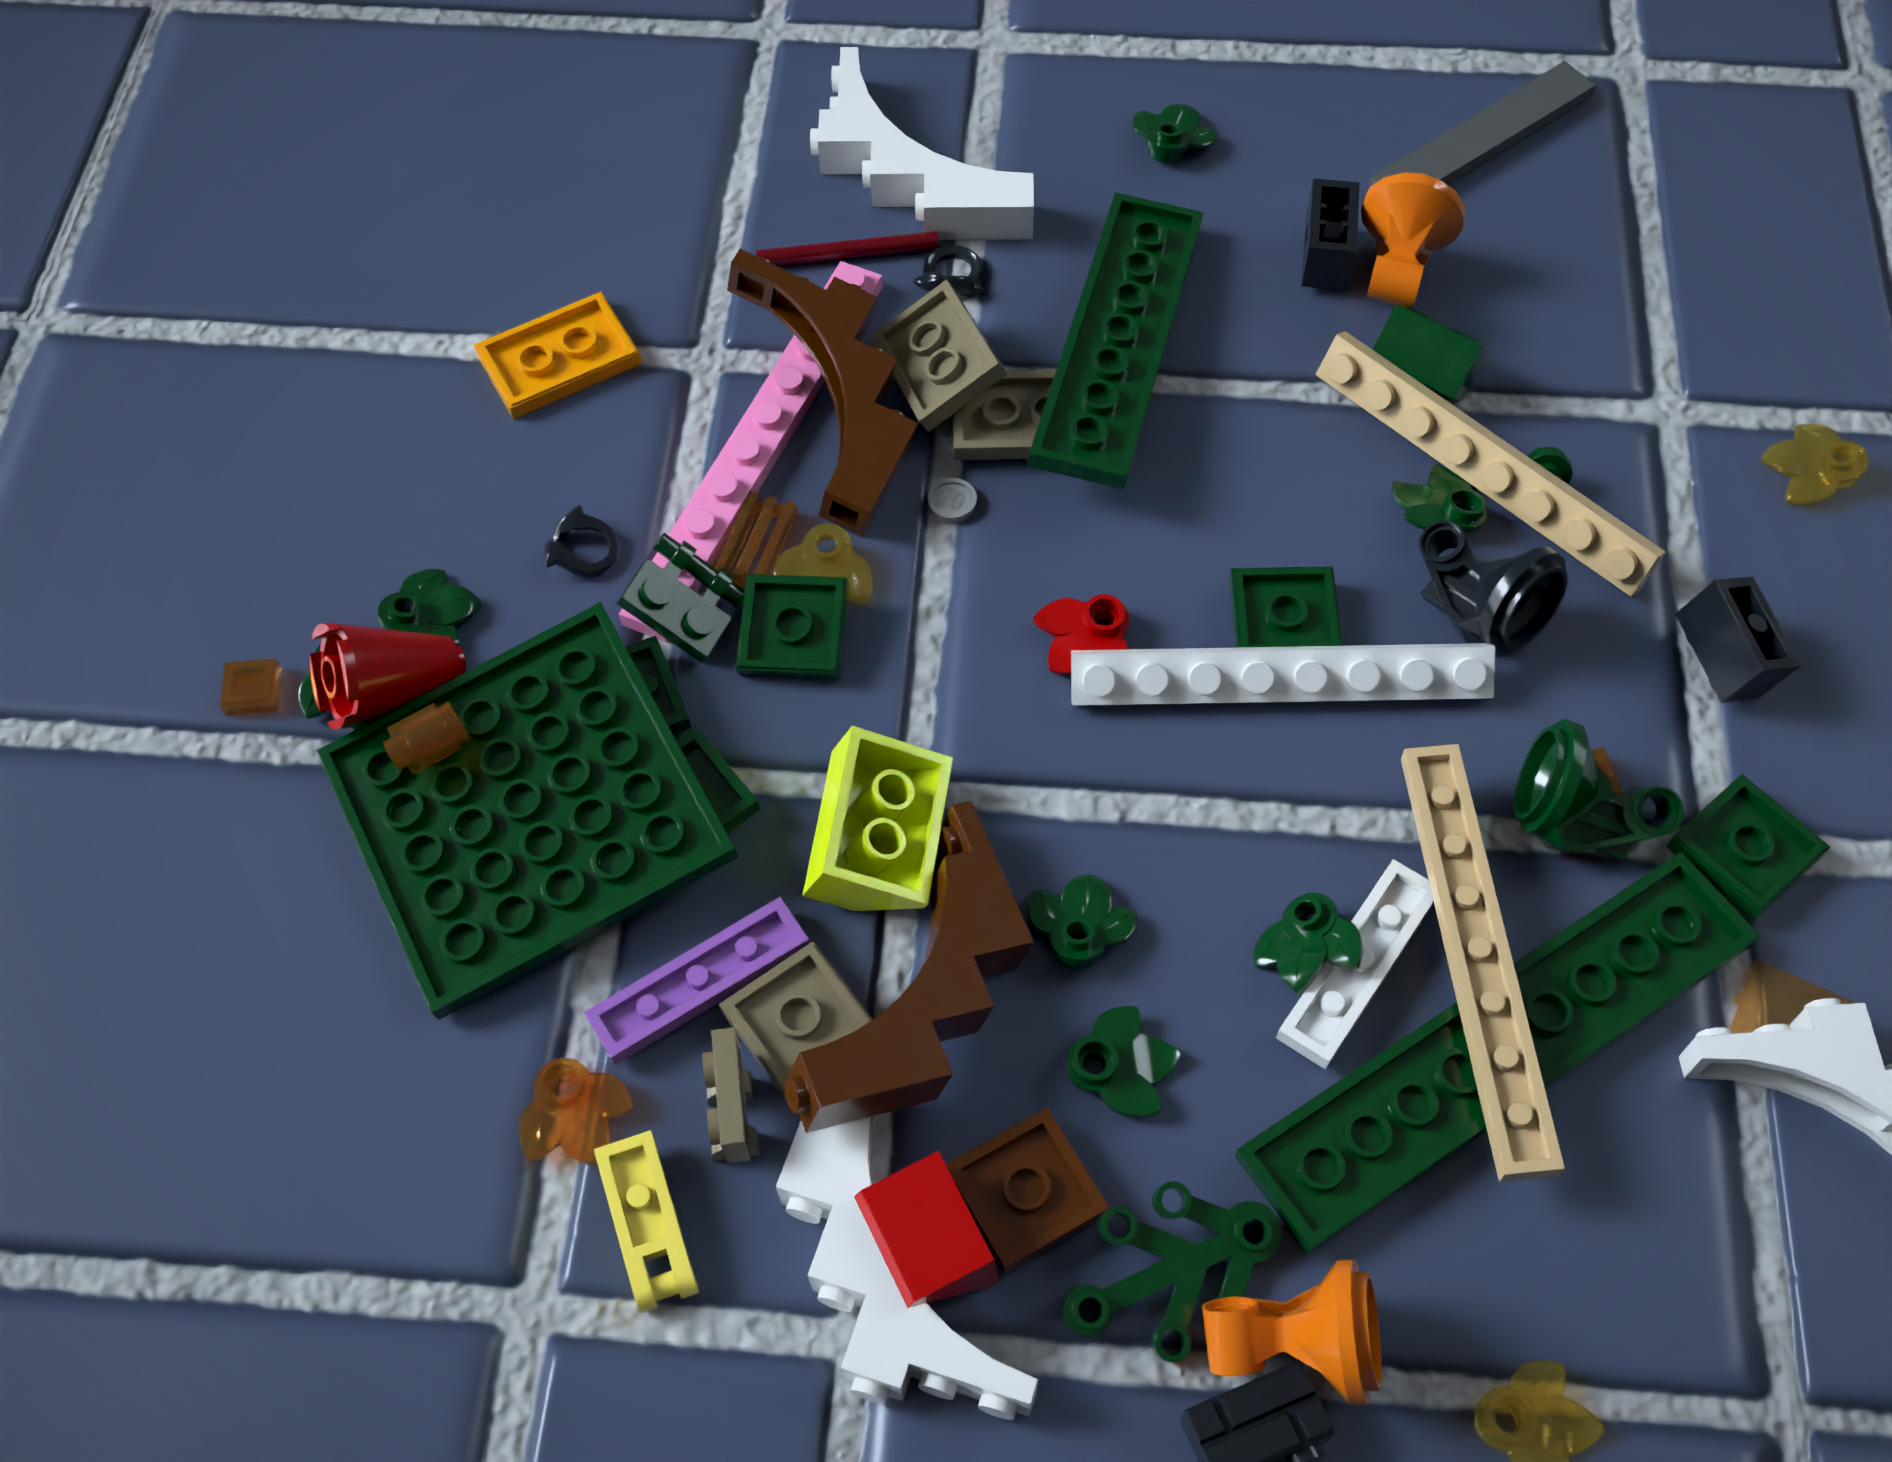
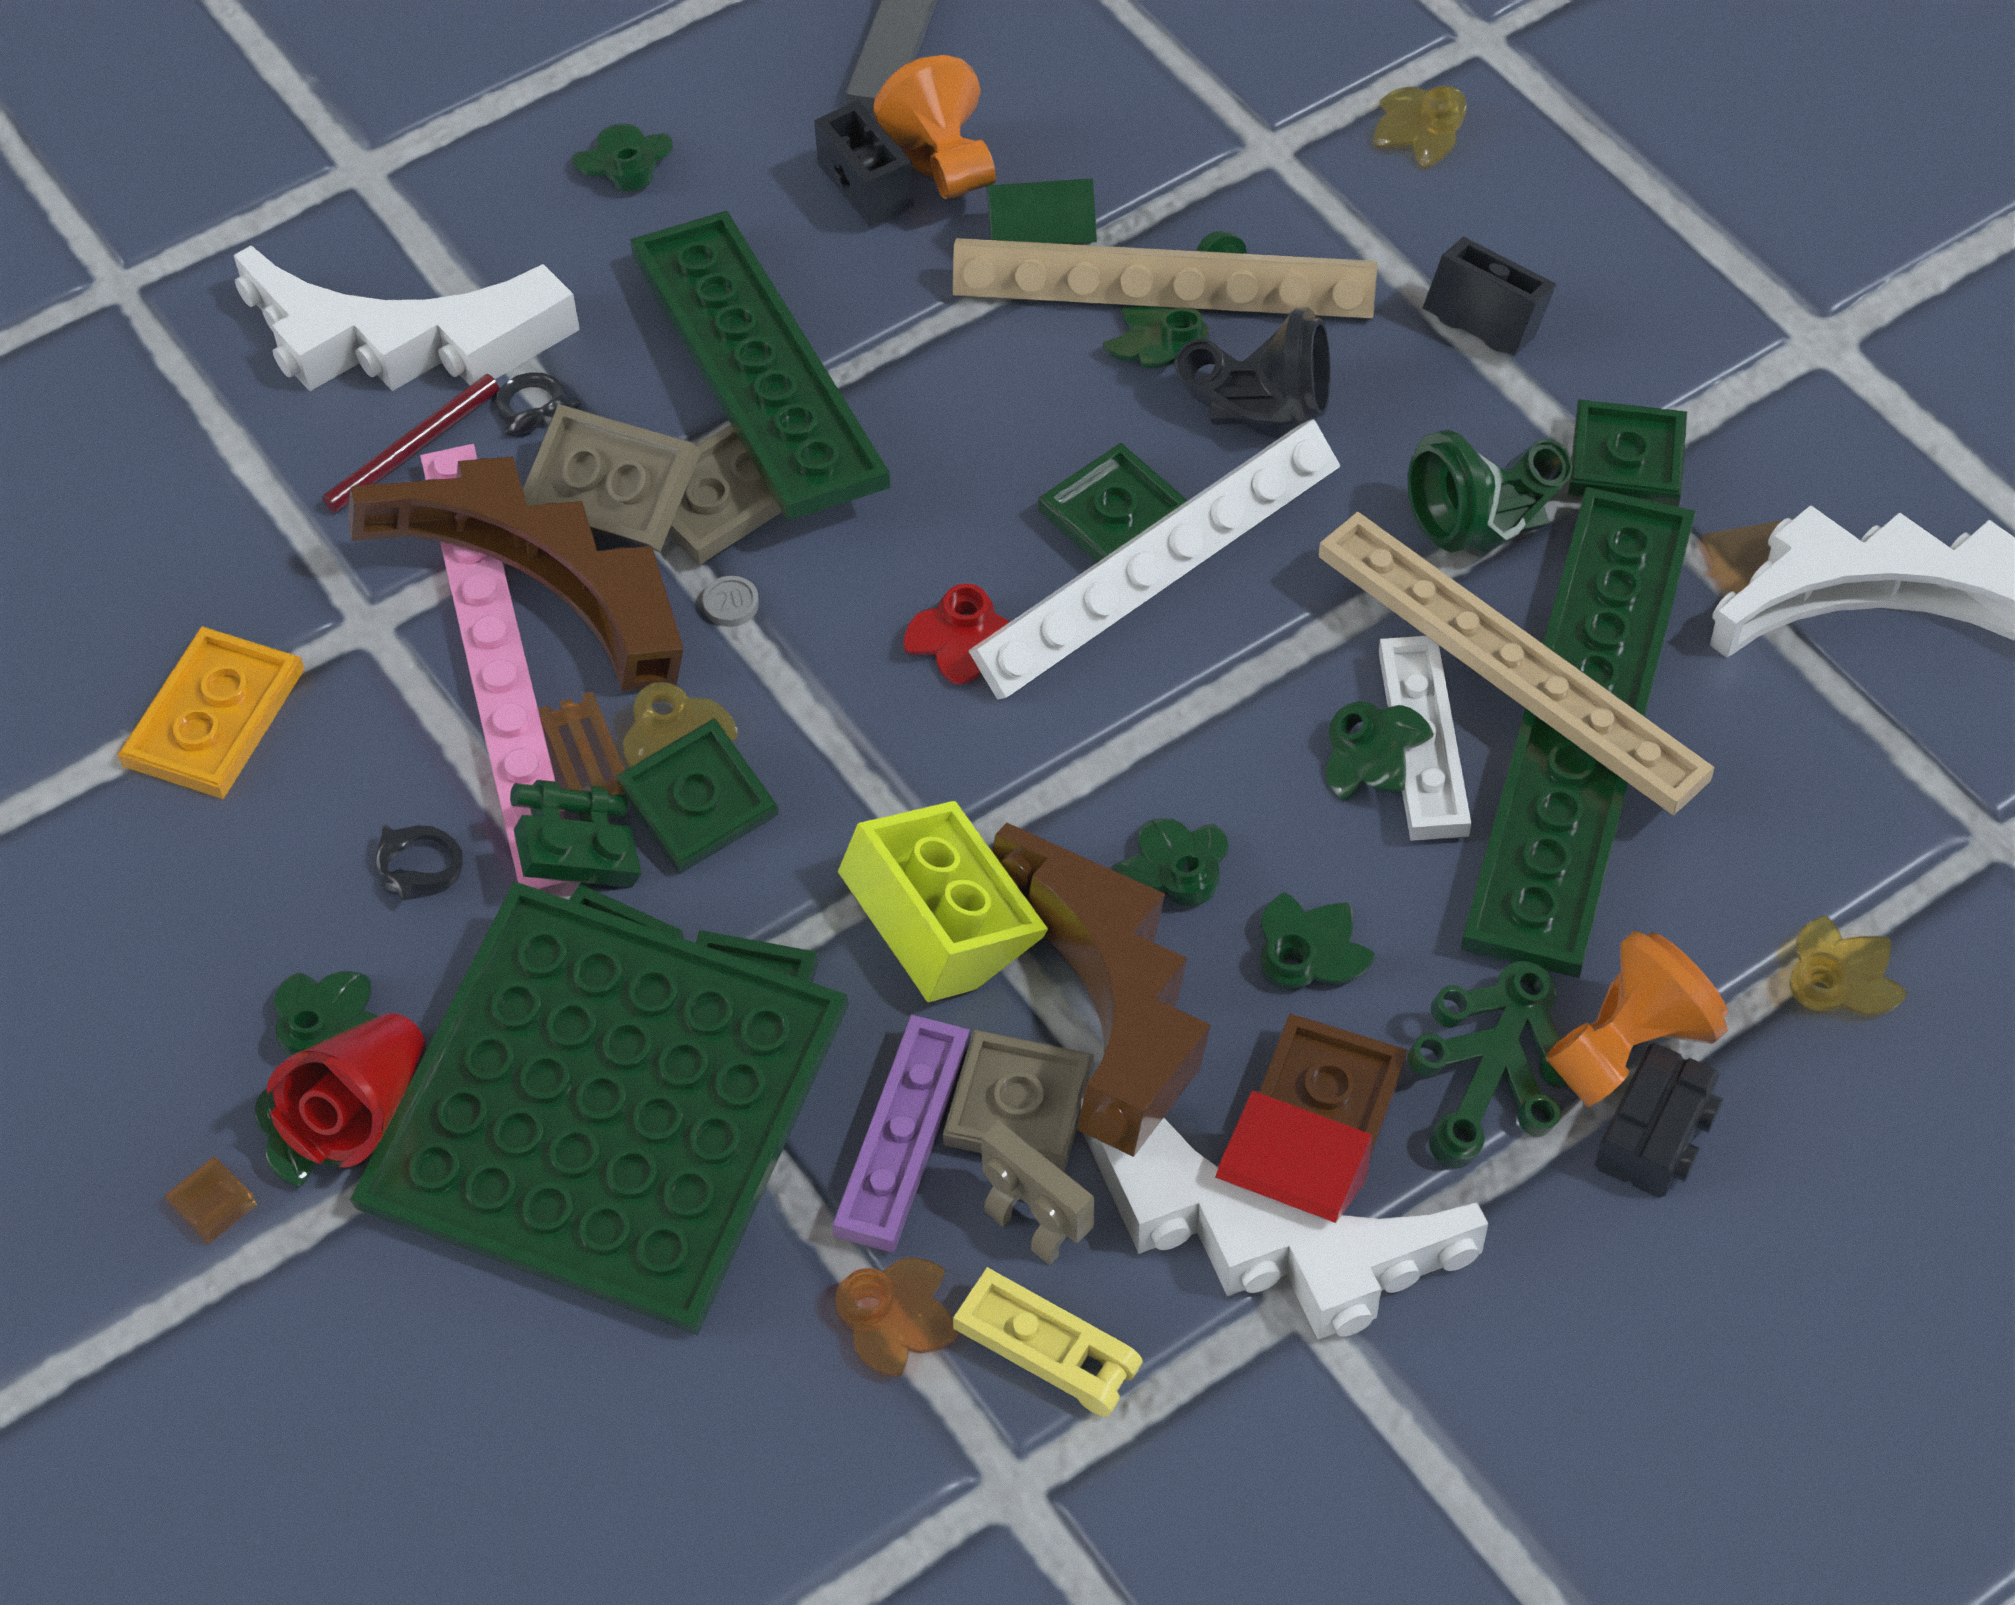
camera: 40 degrees left, 5 degrees down
clear orange brick [383,701,470,775] -> none

